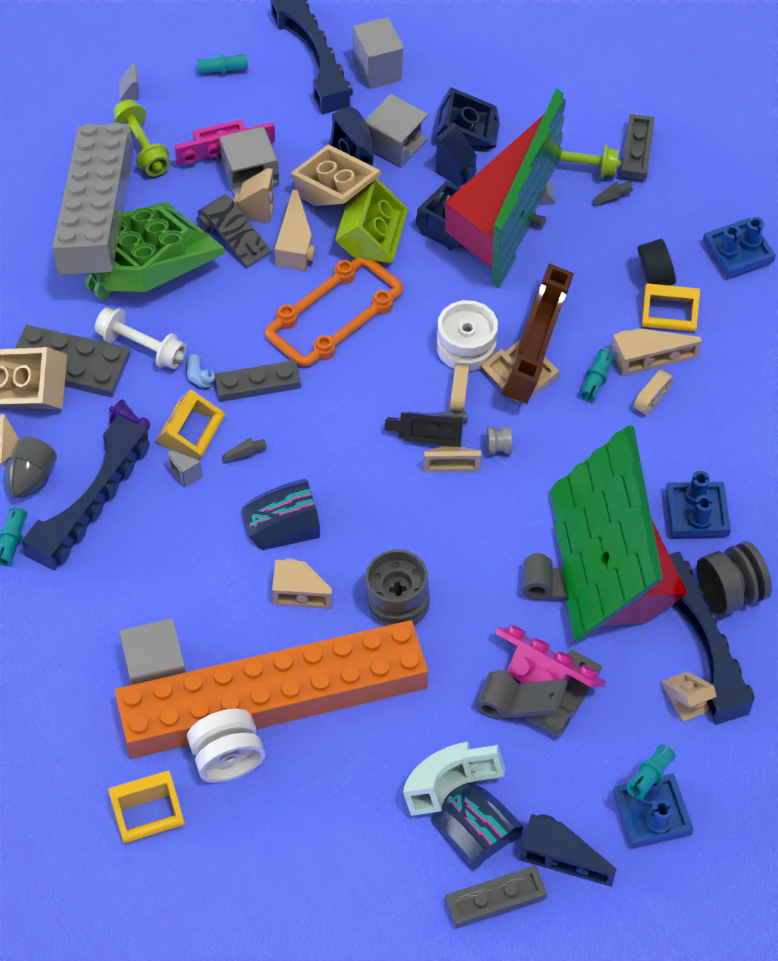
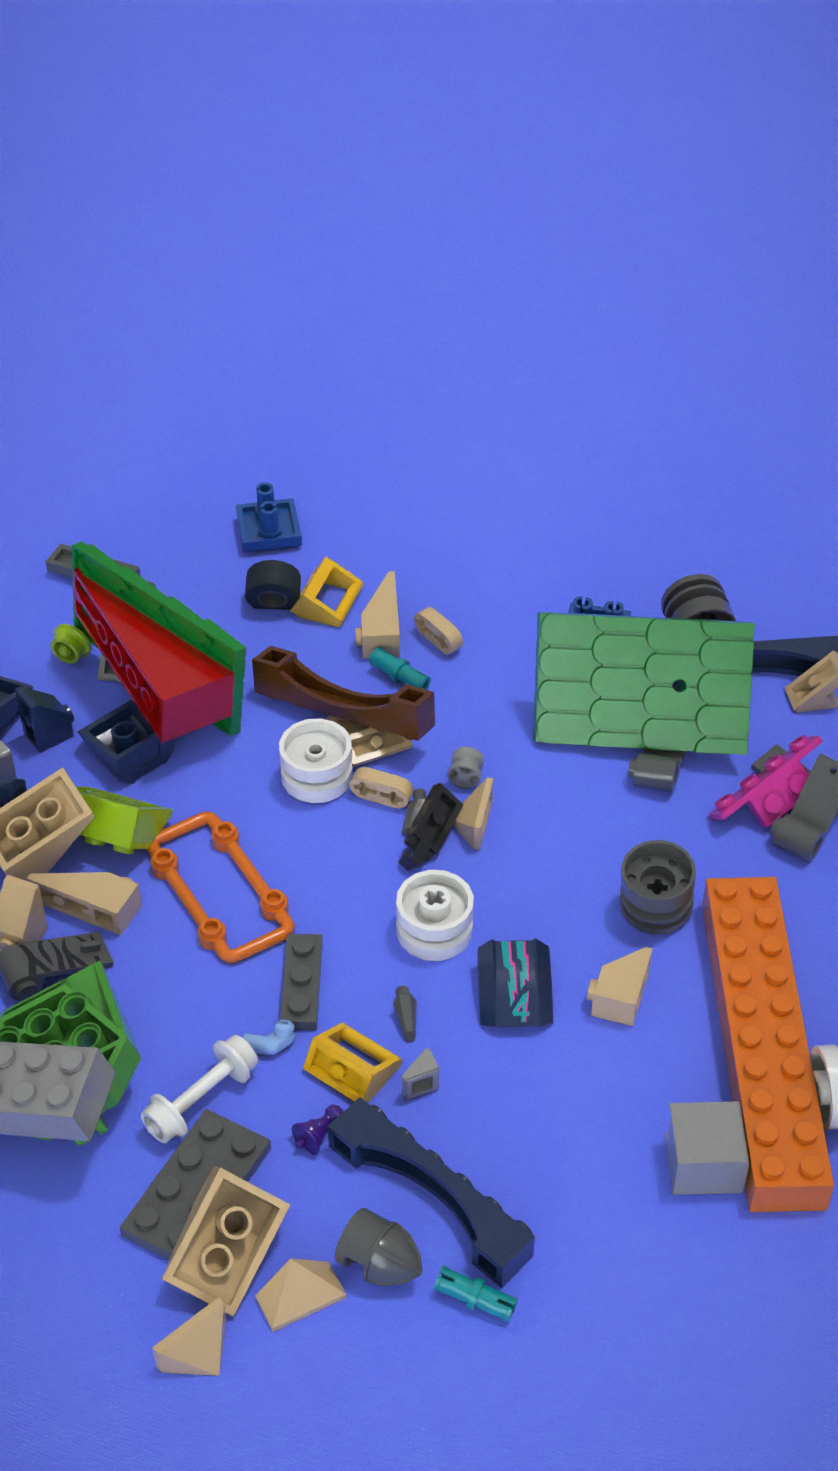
camera: 75 degrees left, 10 degrees down
none -> white wheel [396,870,474,961]

